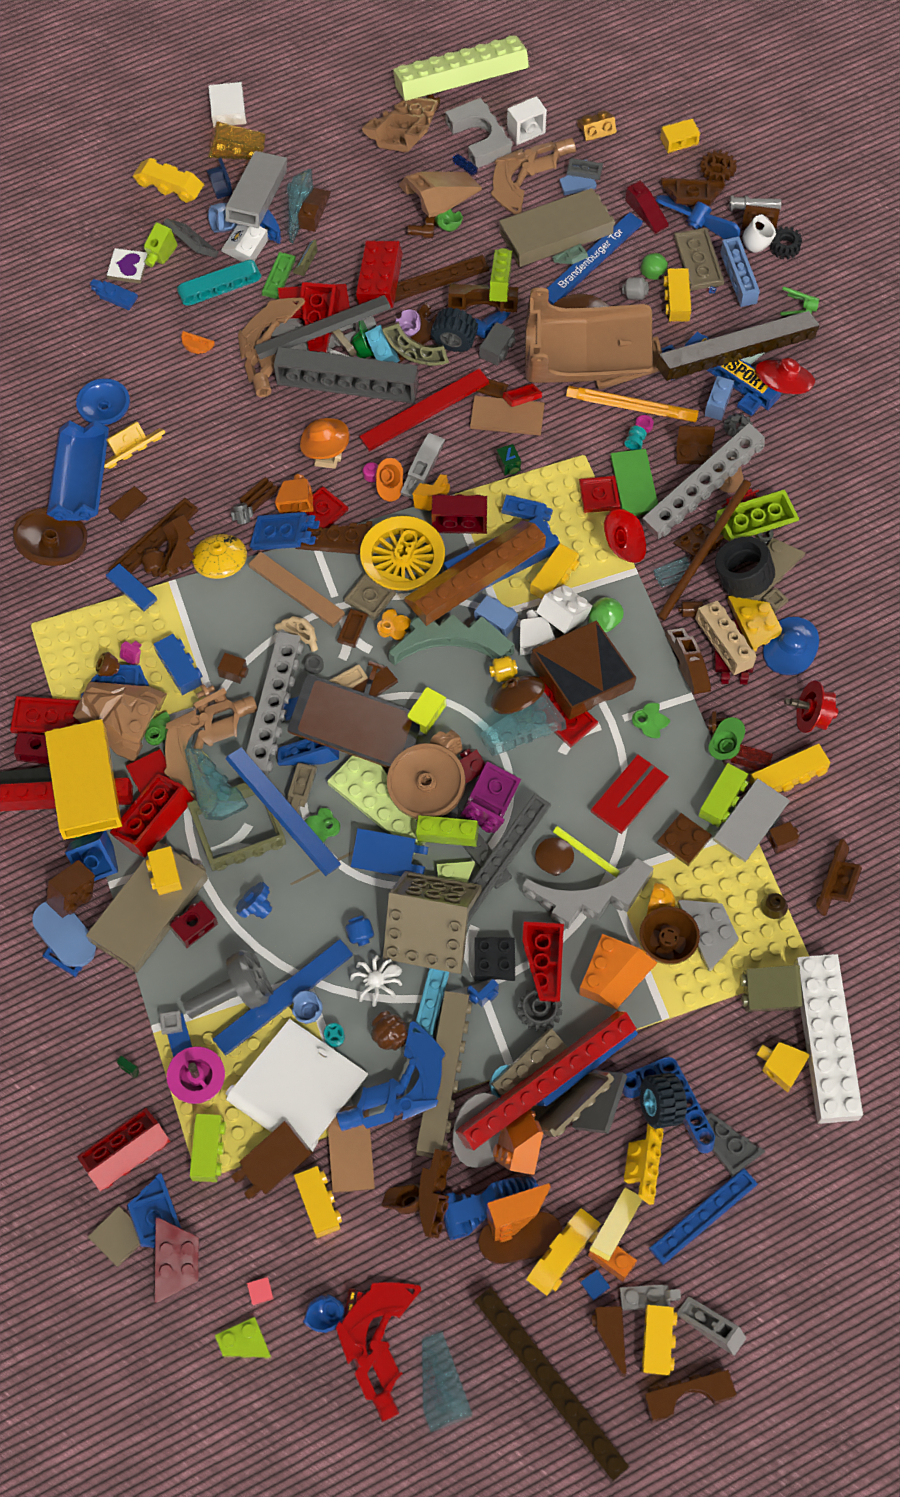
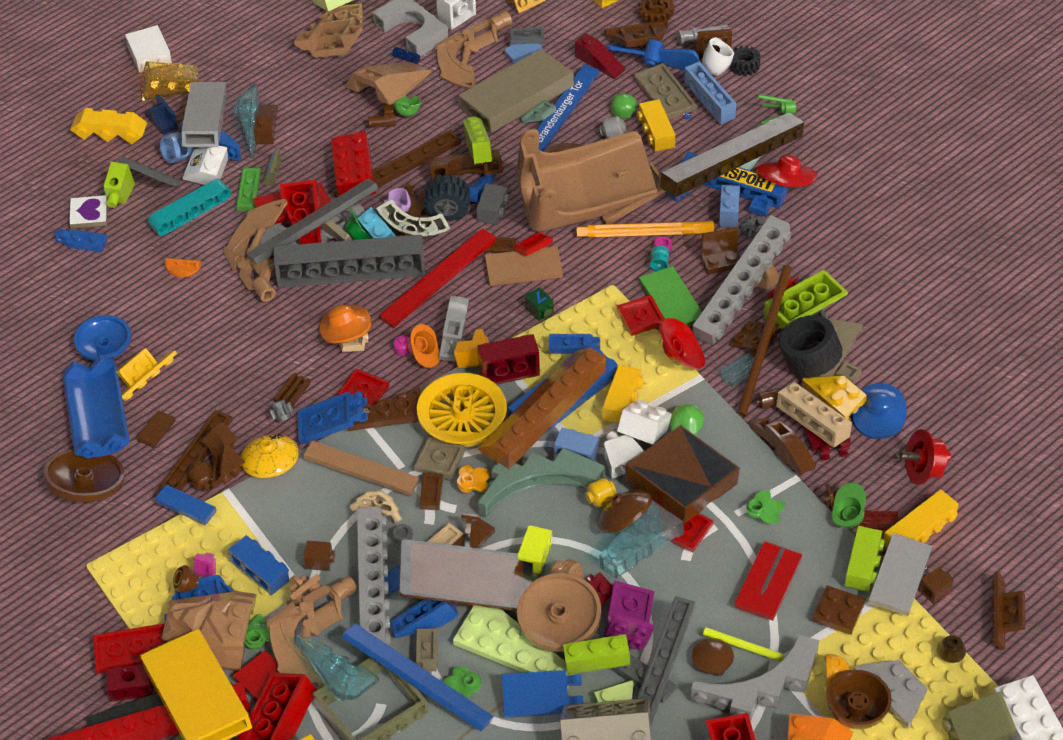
camera: 15 degrees left, 15 degrees down
orange torso [275,474,313,514] -> none

